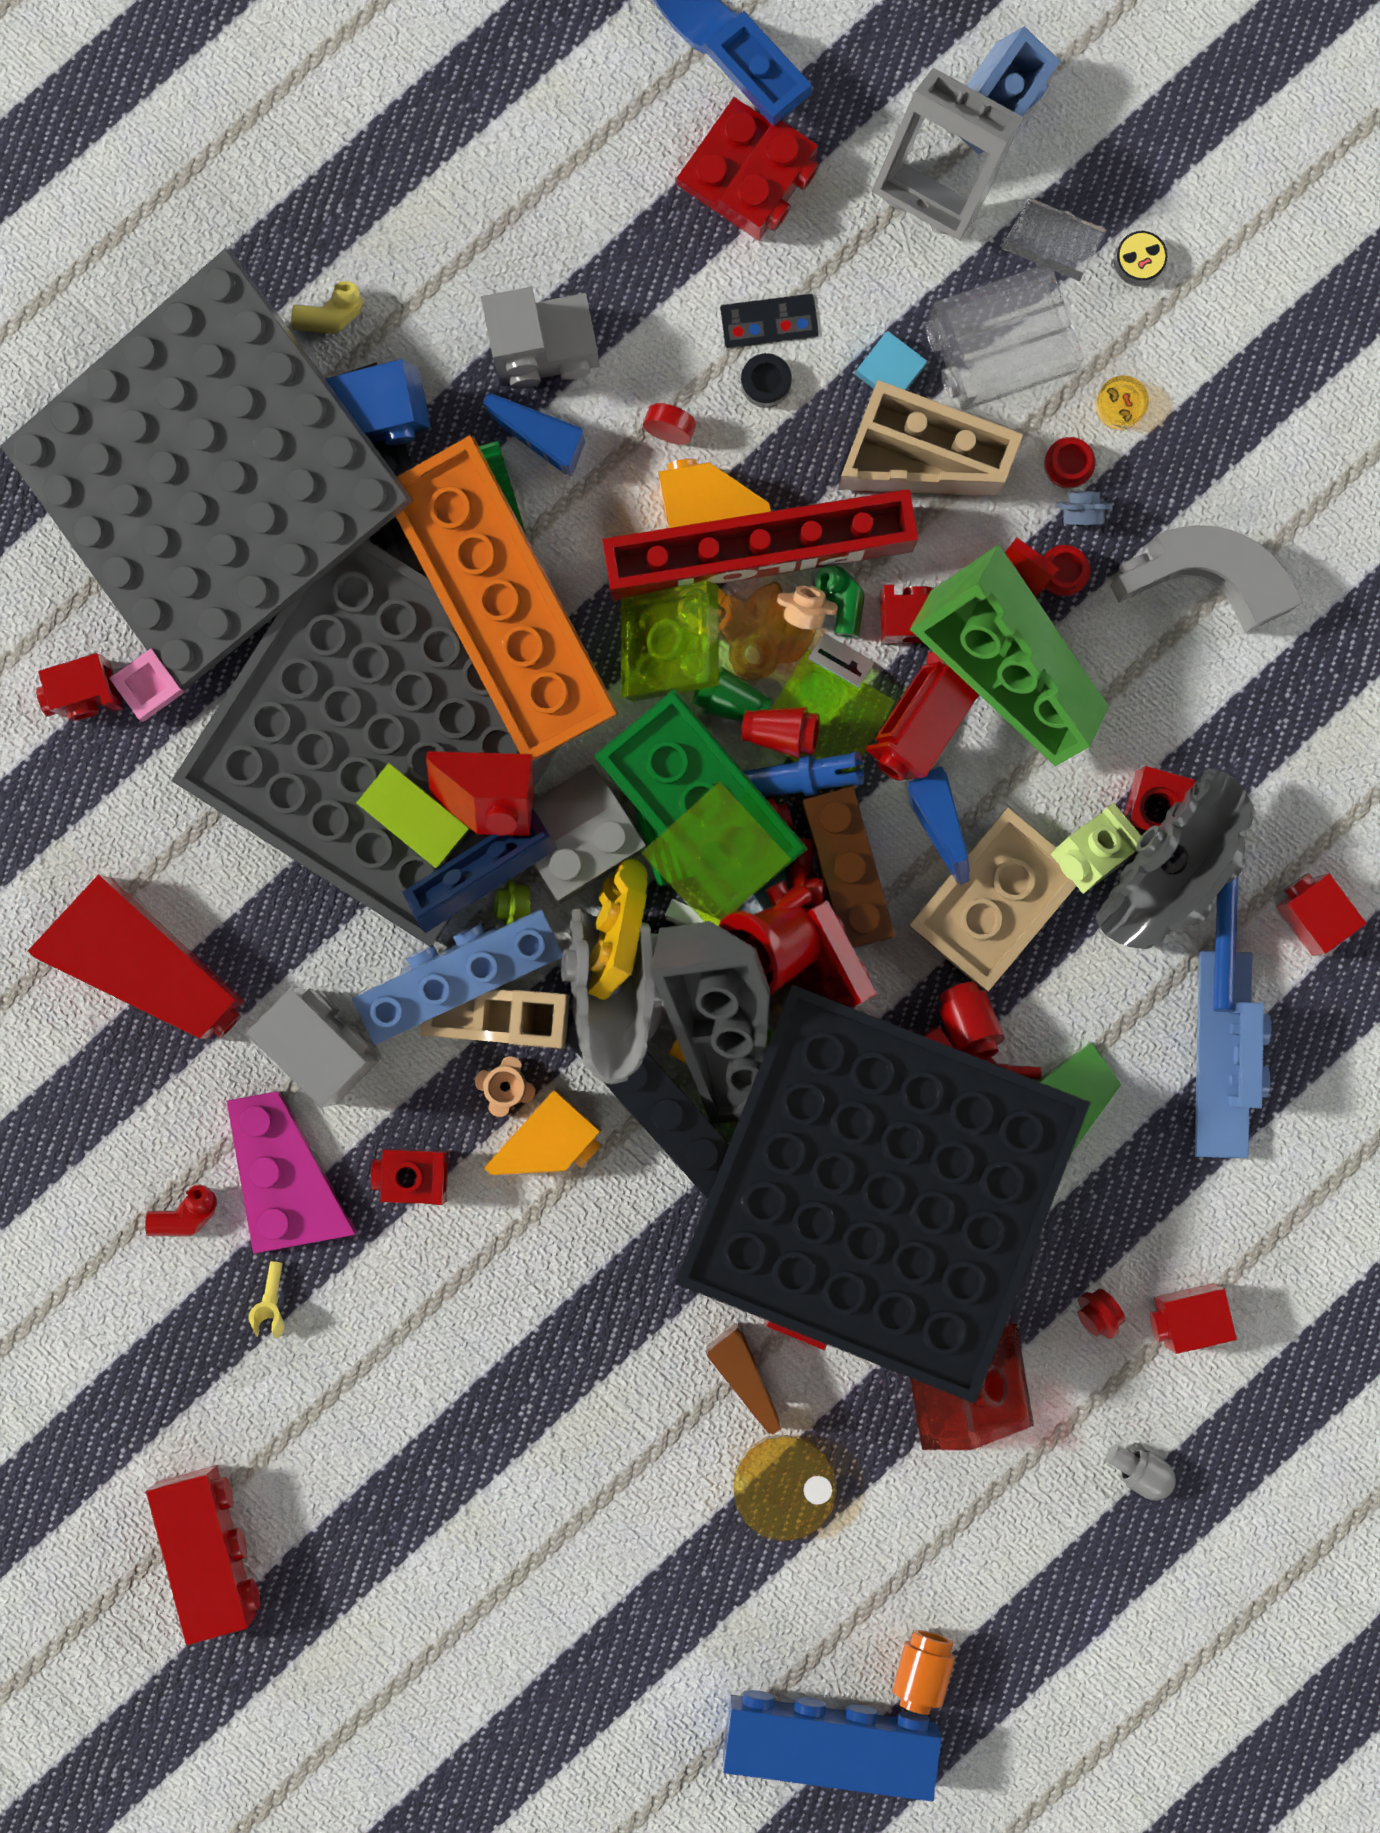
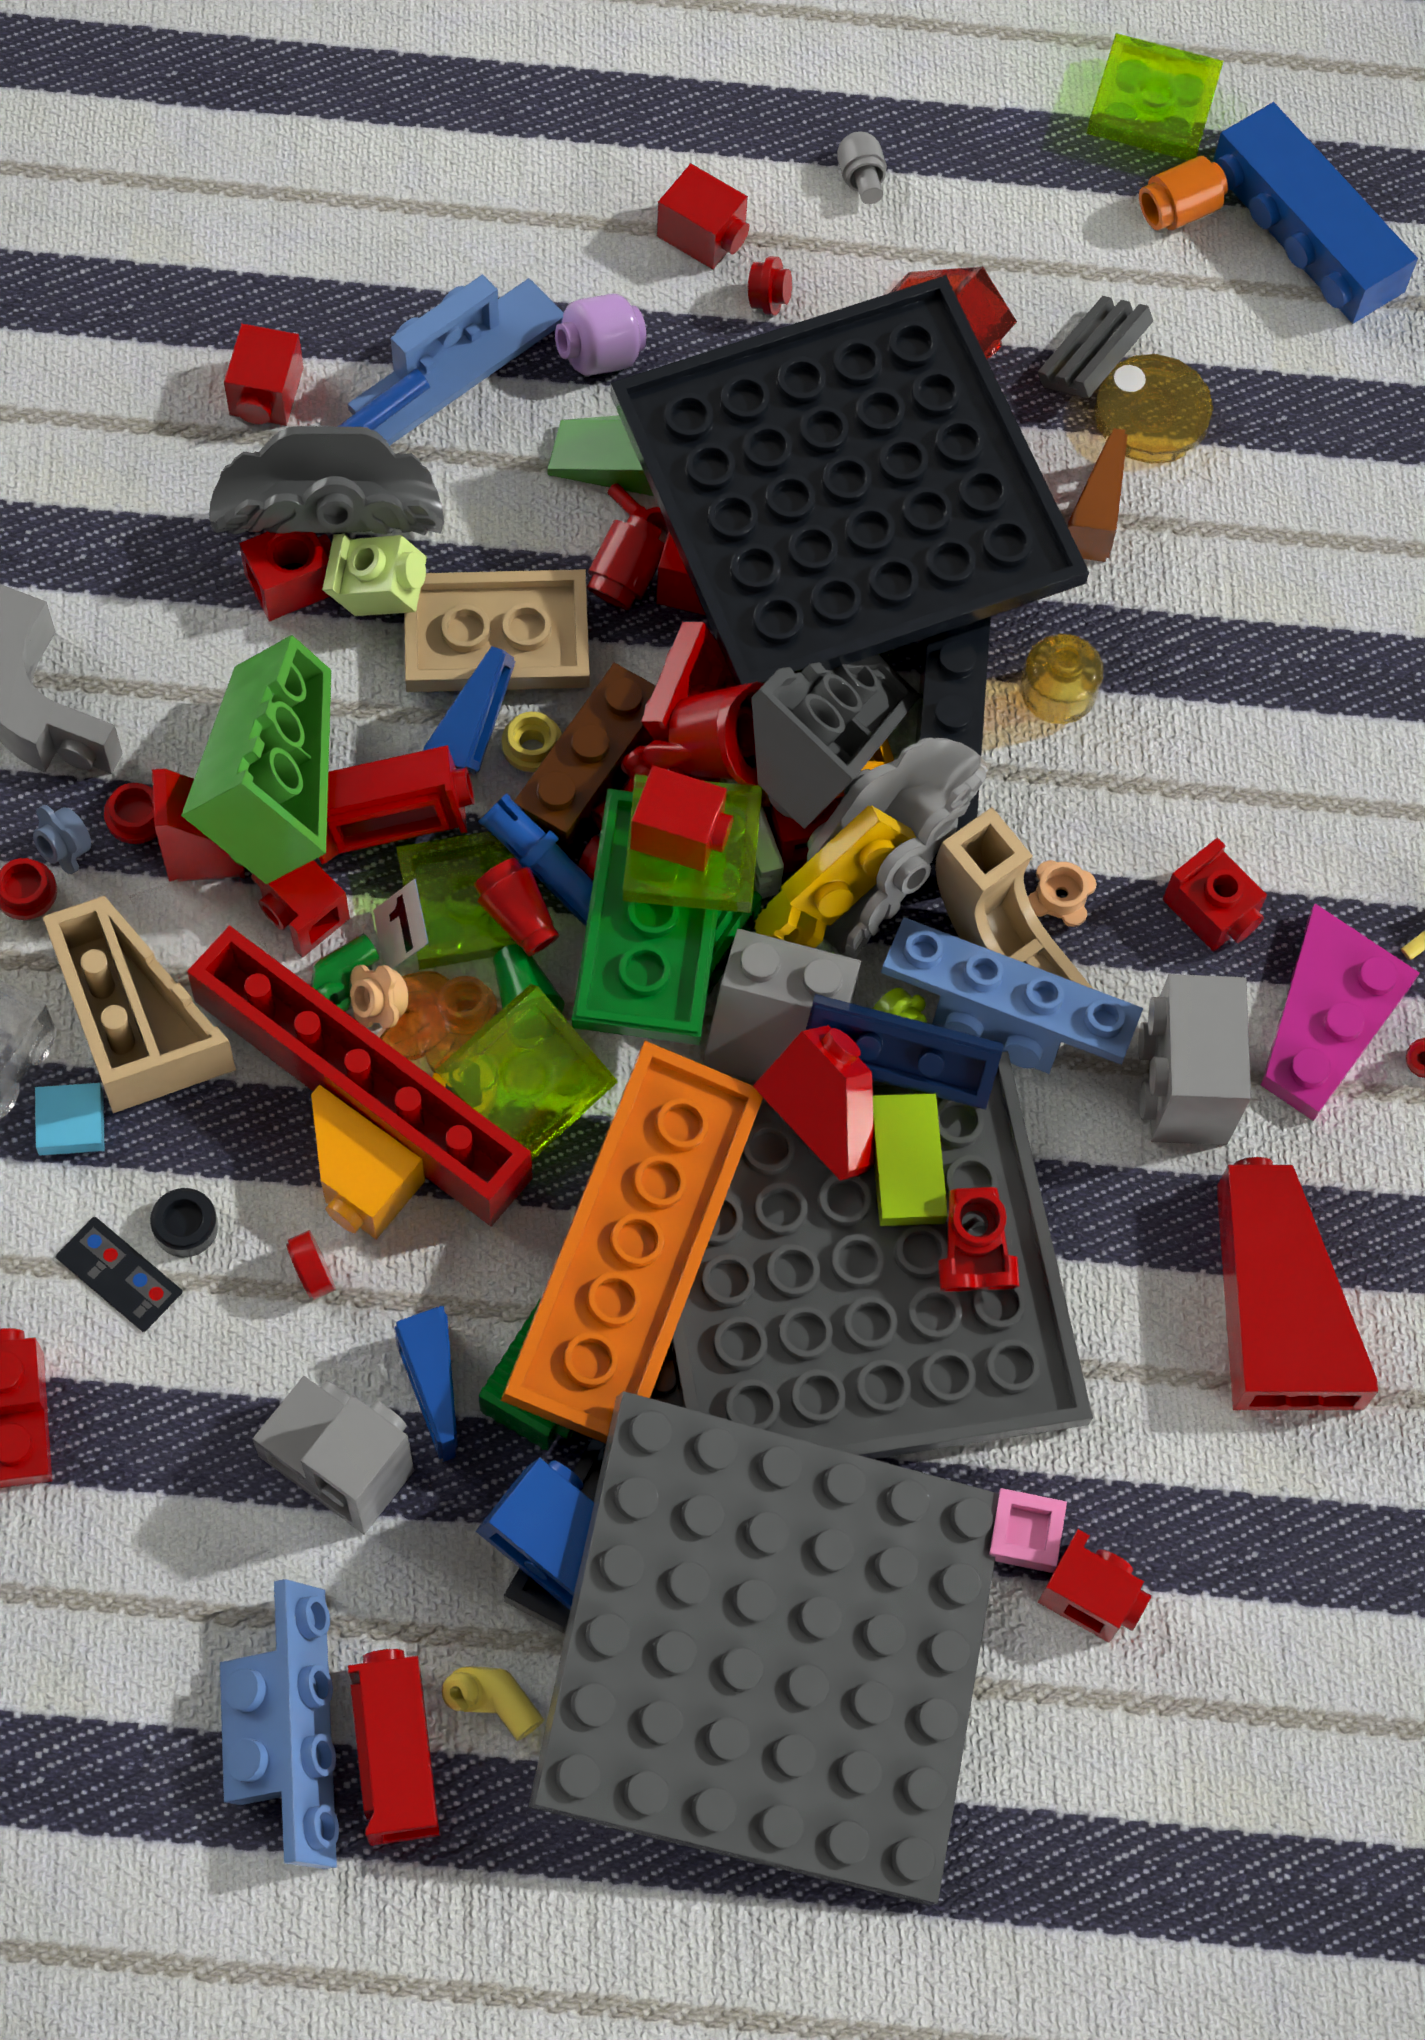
camera: 135 degrees left, 20 degrees down
light orange slope [484,1089,602,1175] -> none
none -> medium blue bracket [220,1579,339,1869]
none -> red window [348,1649,440,1846]
none -> light yellow plate [501,711,562,772]
none -> lavender head [555,293,646,376]
none -> red brick [630,765,734,872]
none -> red plate [938,1187,1020,1292]
none -> clear yellow head [1020,633,1104,725]
none -> dark grey tile [1037,296,1153,398]
none -> clear neon green plate [1086,33,1224,160]

